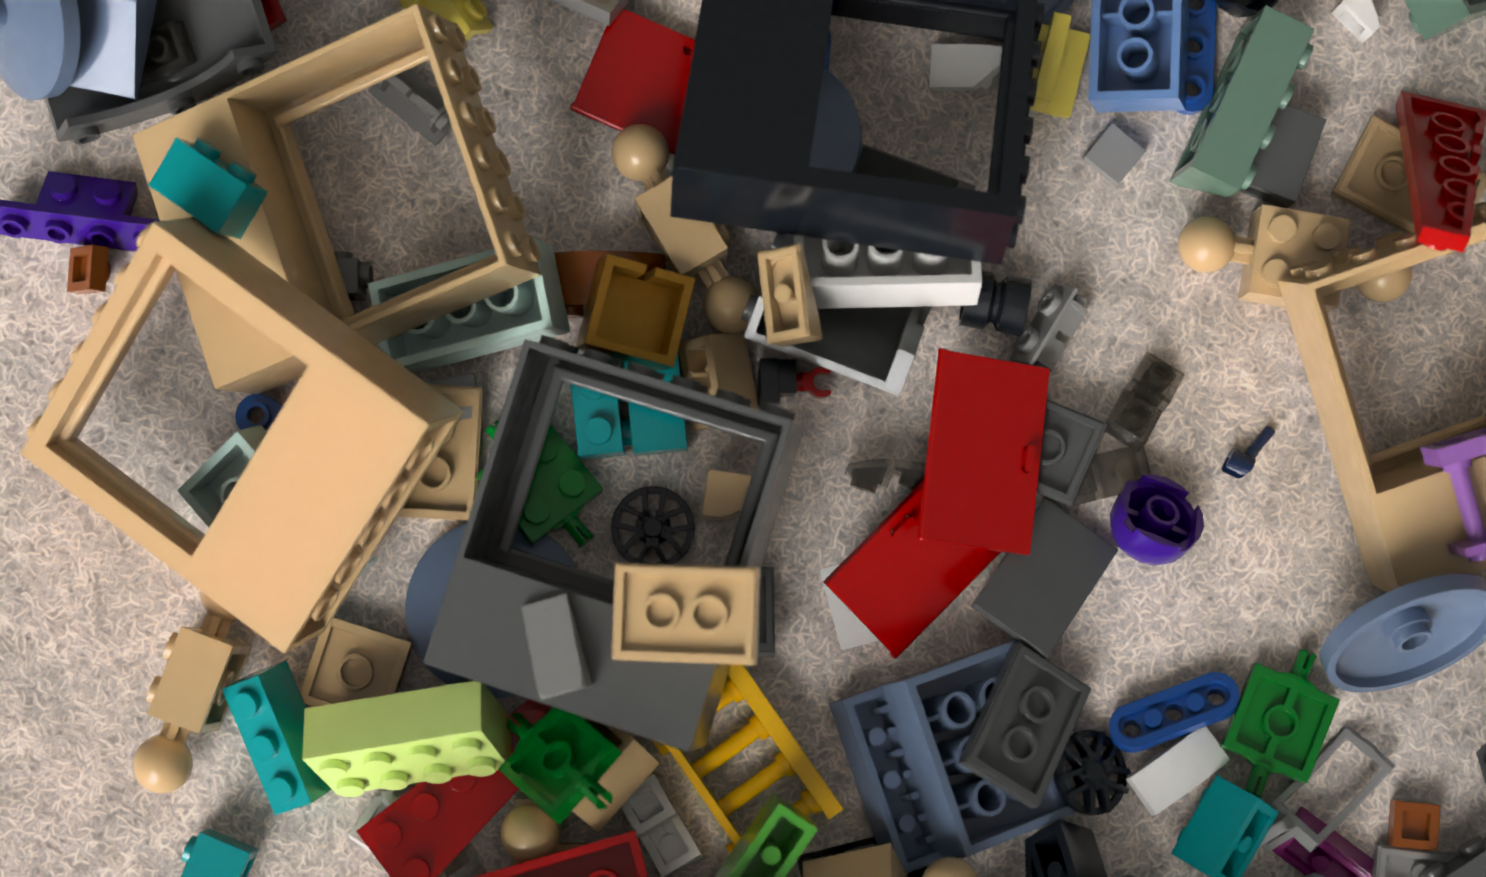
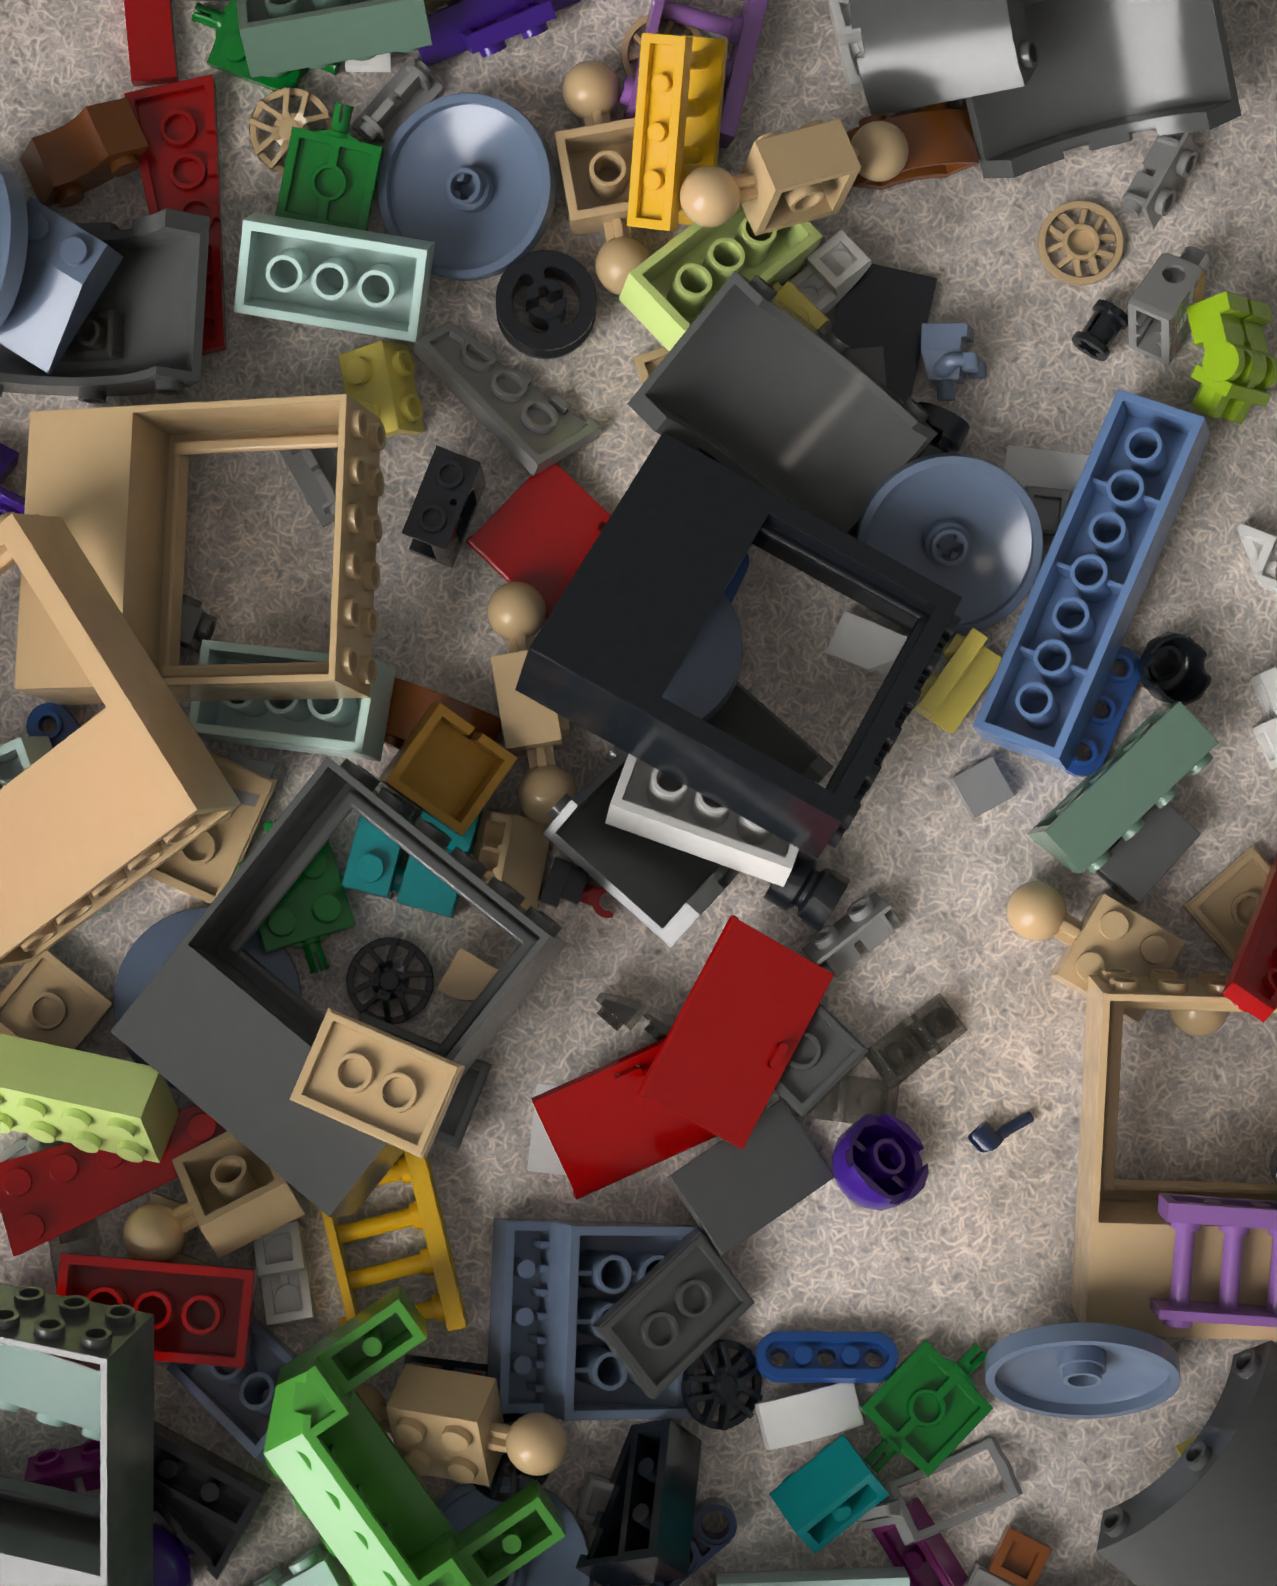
camera: 20 degrees right, 0 degrees up
teal brick [148,138,268,239] -> none
green plate [498,707,622,825] -> none
light grey slope [521,593,593,700] -> none
tan slope [757,244,822,347] -> none
none -> black panel [402,445,486,568]

